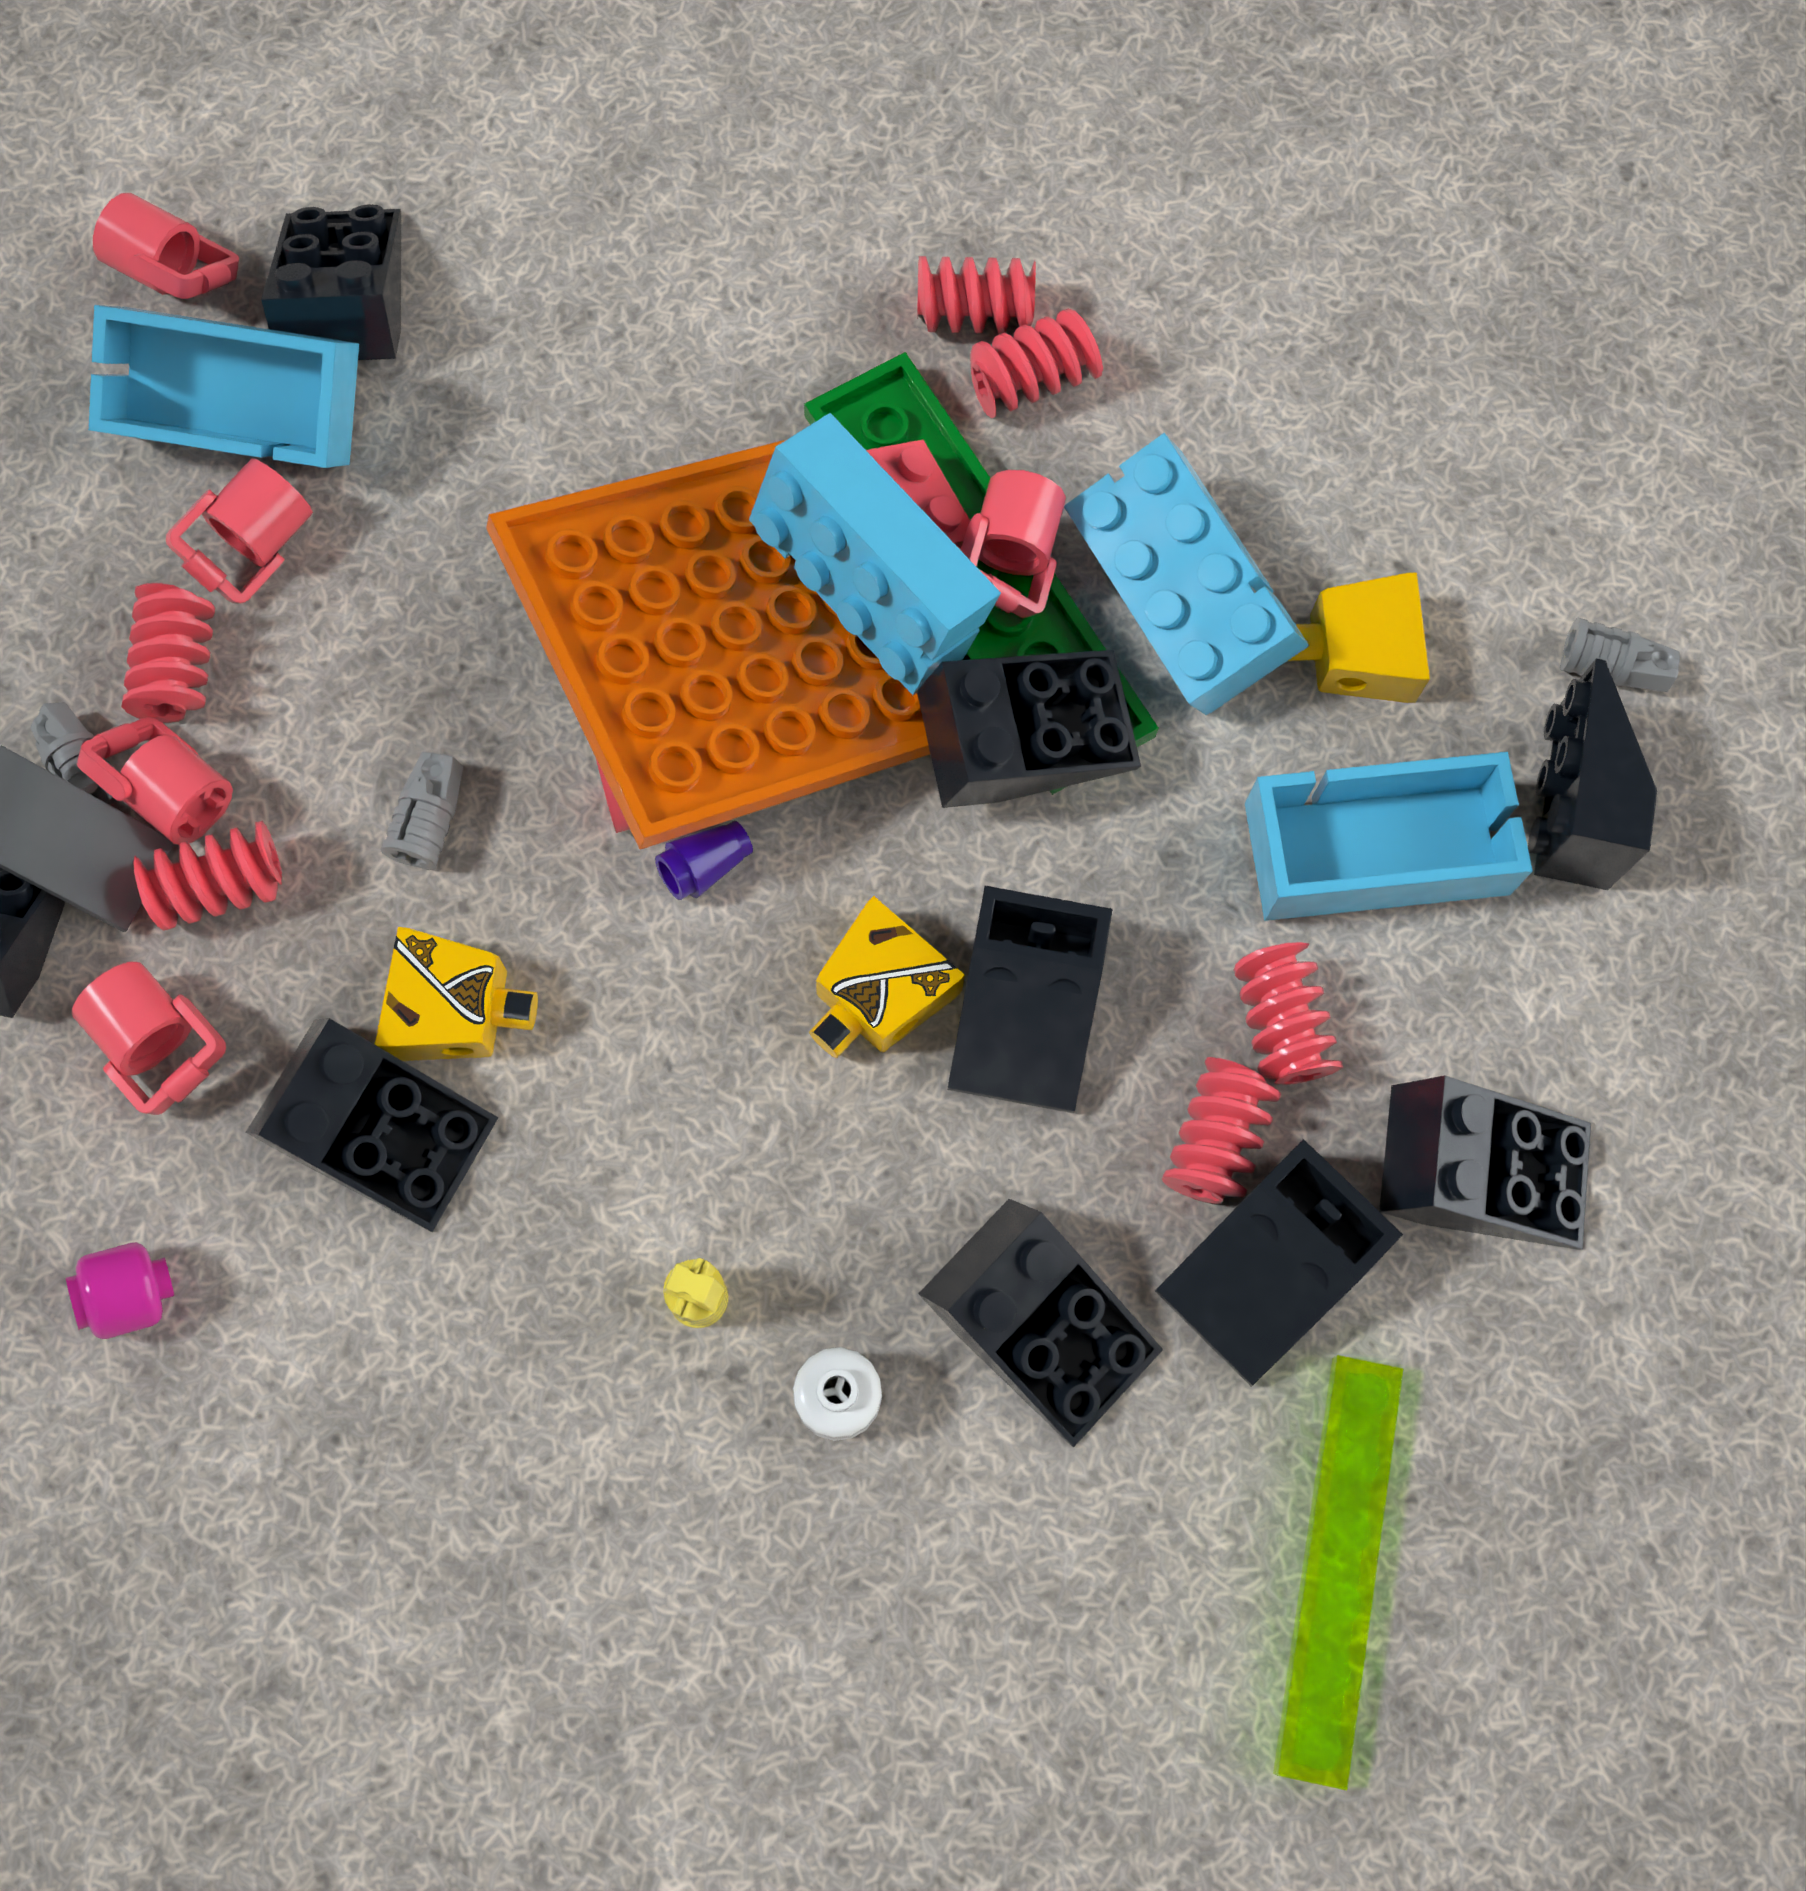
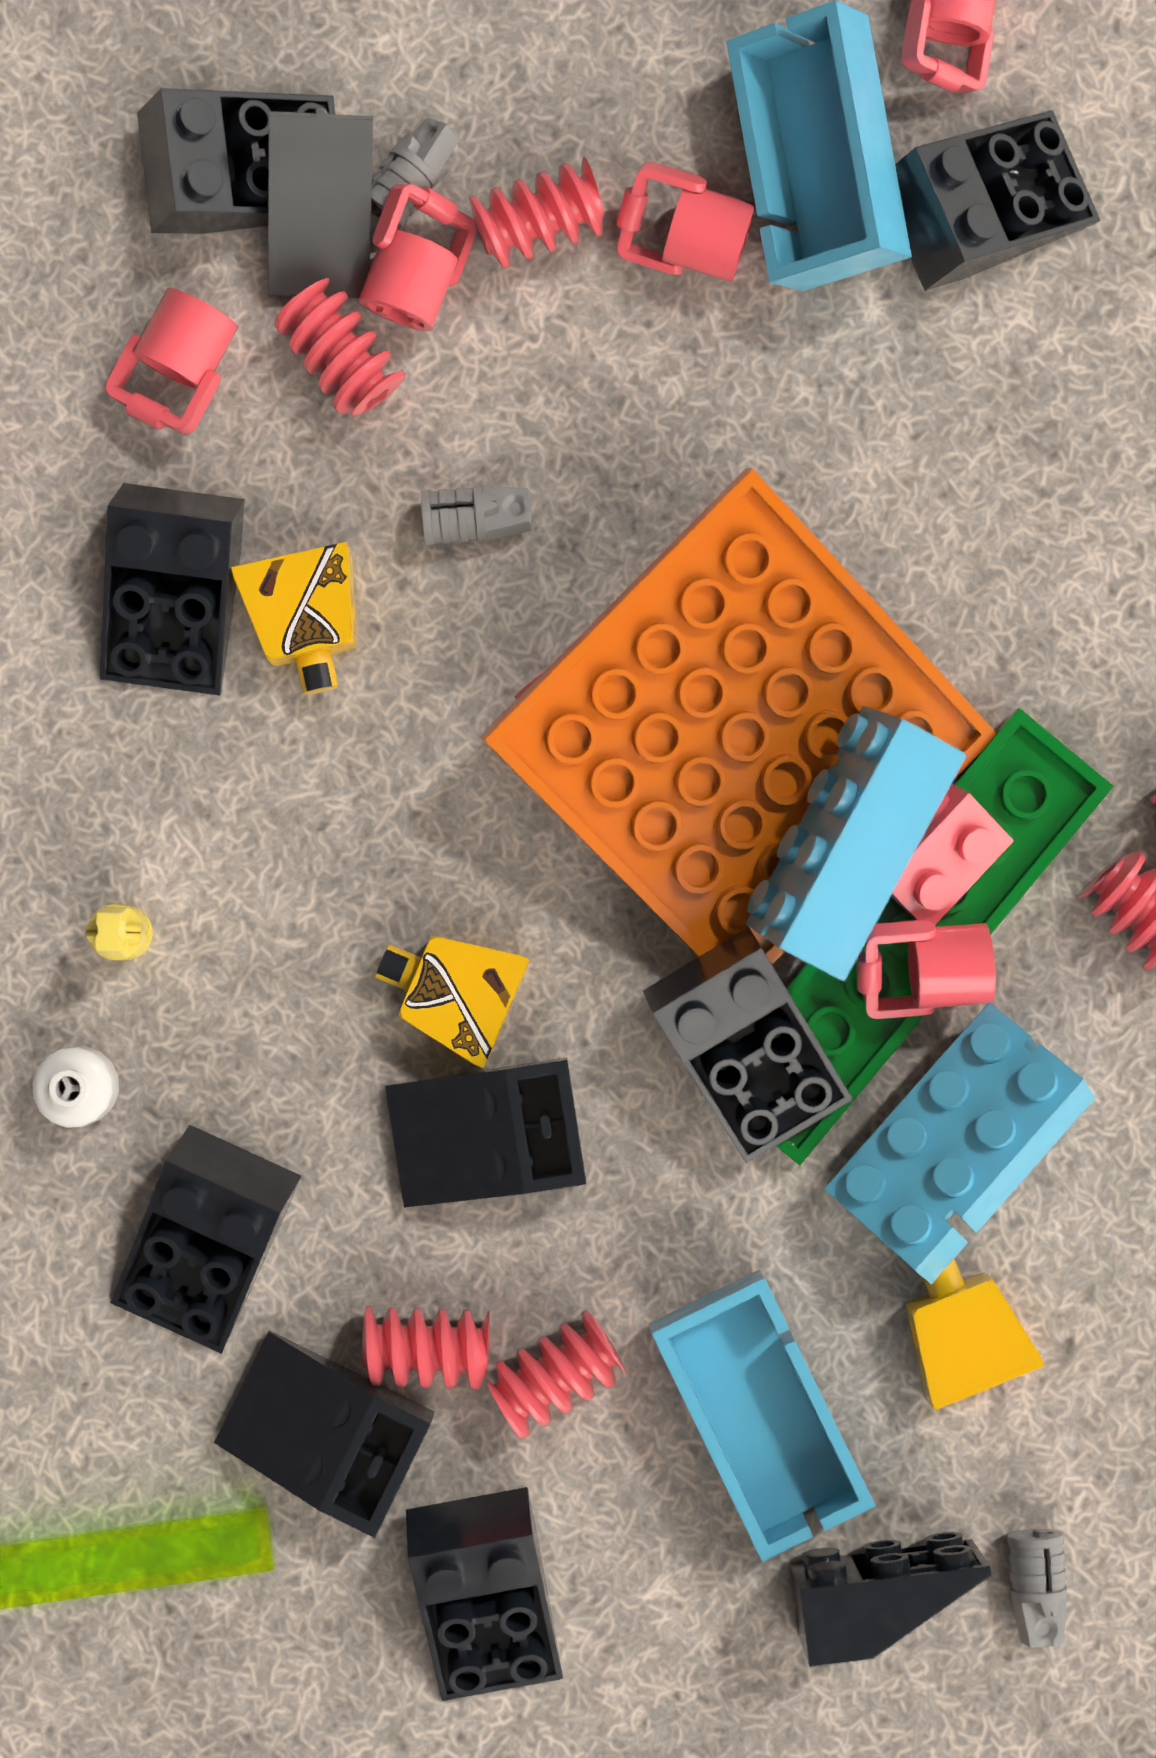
camera: 70 degrees right, 15 degrees up
dark purple cone [655,820,753,900] -> none

